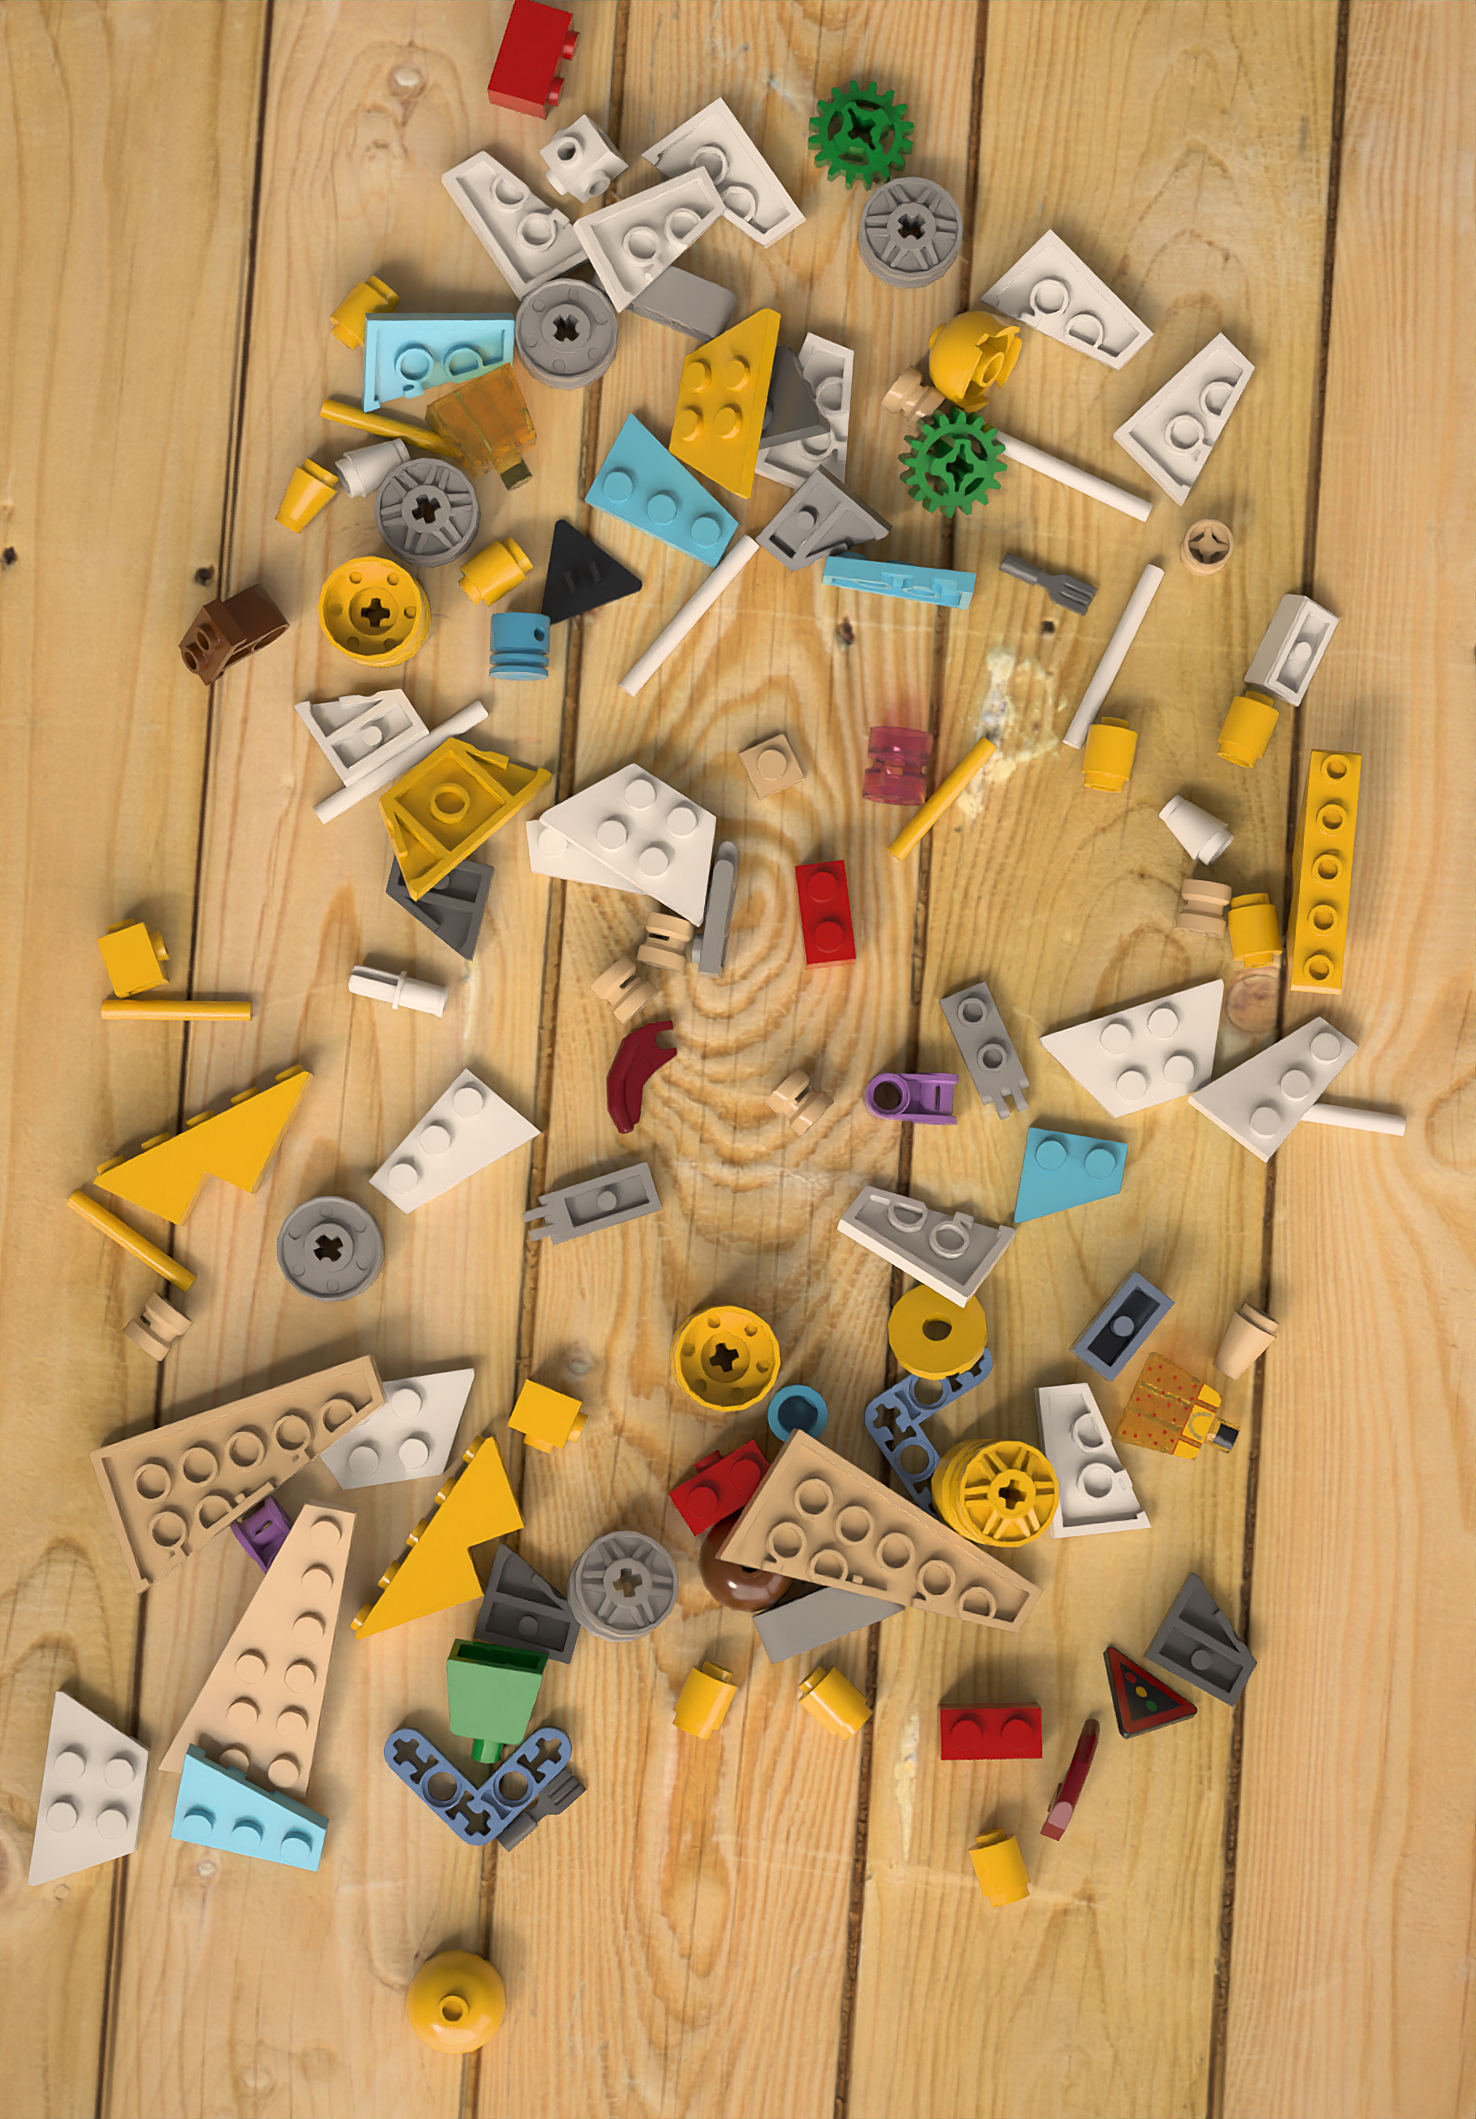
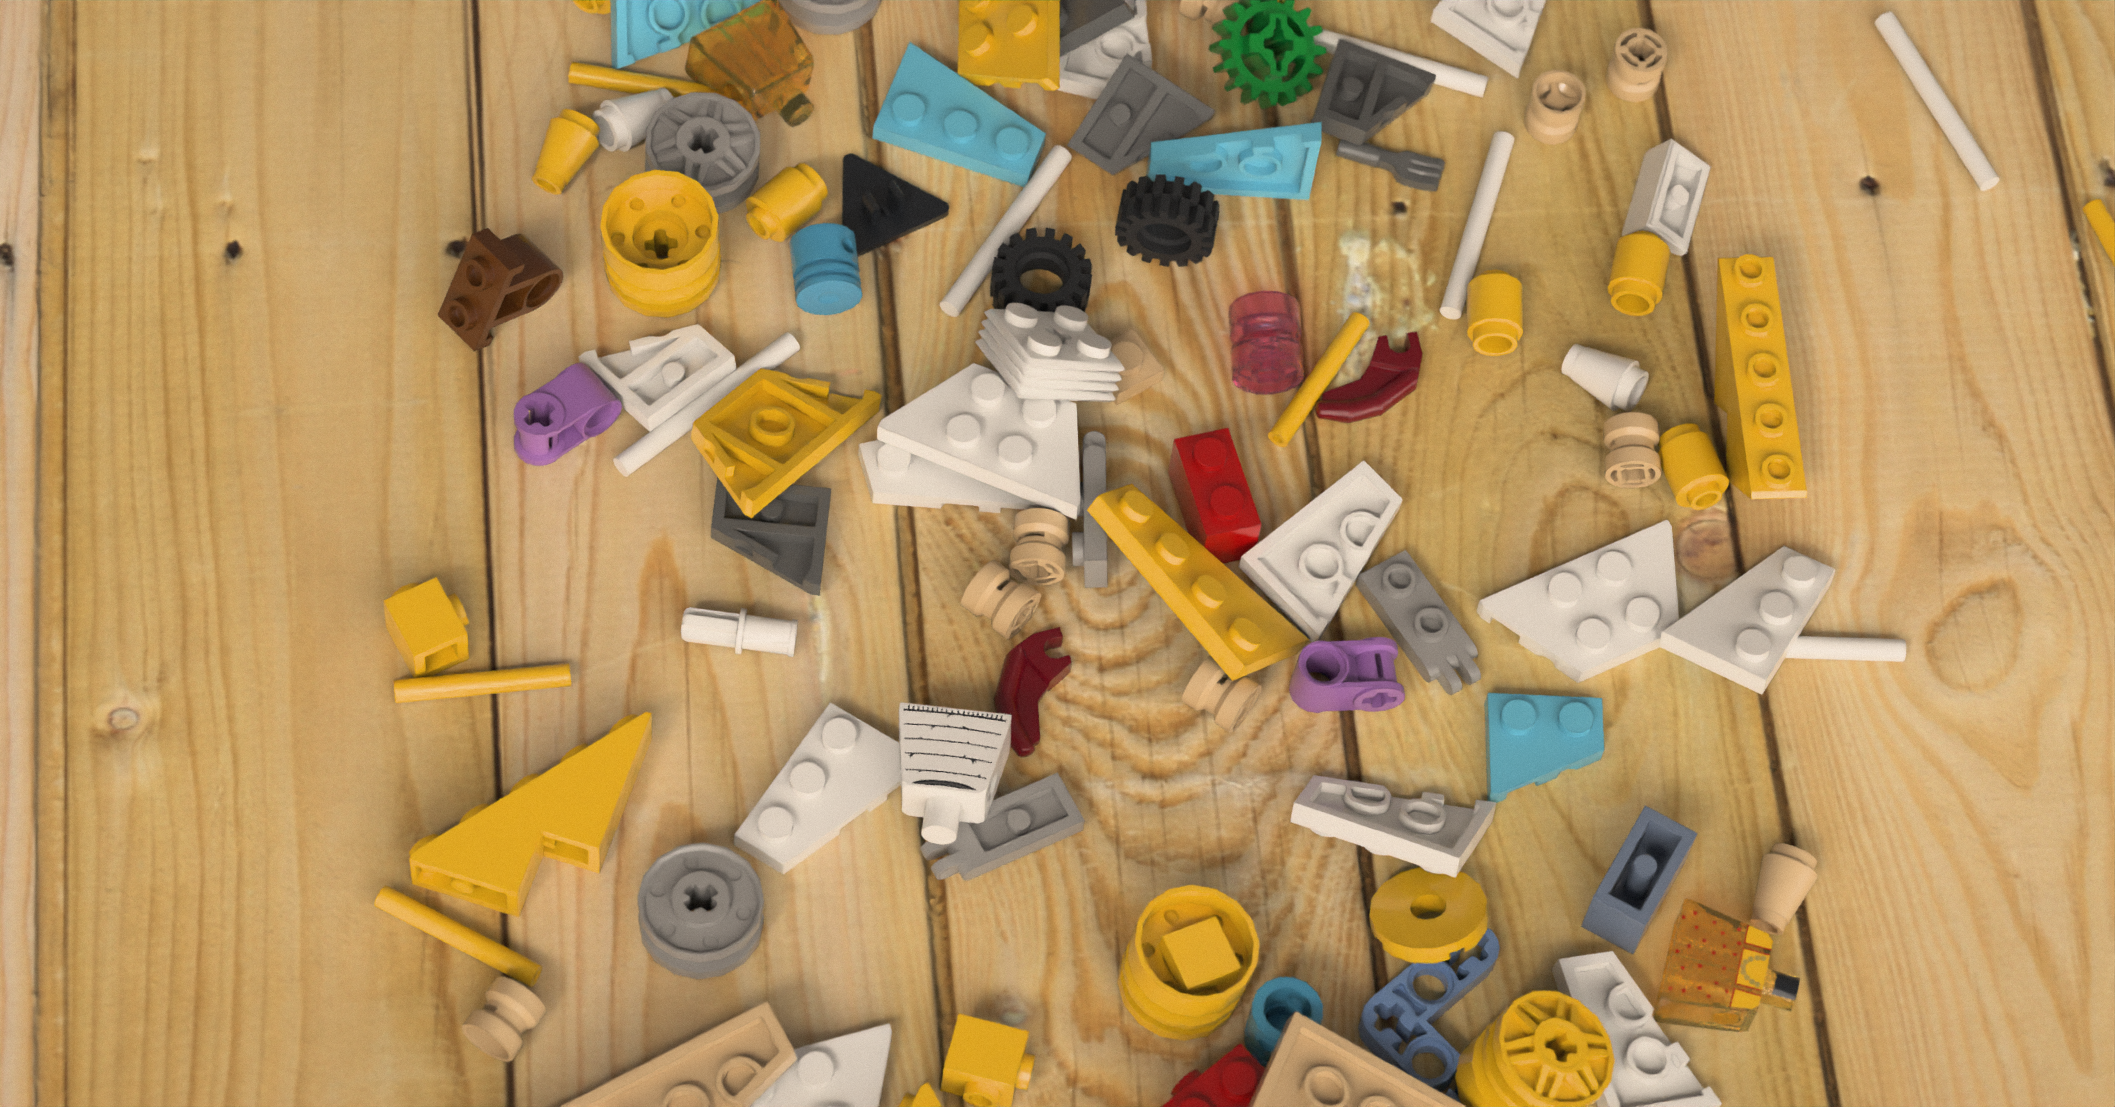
camera: 15 degrees left, 25 degrees down
none -> medium lavender piece [514,362,622,466]
none -> white torso [899,702,1011,844]
none -> white brick [975,303,1125,402]
none -> black tyre [990,227,1092,312]
none -> yellow wing [1087,483,1309,681]
none -> black tyre [1115,174,1220,267]
none -> yellow tile [1158,916,1241,995]
none -> white wing [1238,460,1403,642]
none -> dark grey wing [1311,39,1436,146]
none -> dark red piece [1315,331,1423,424]
none -> tan wheel [1605,28,1668,102]

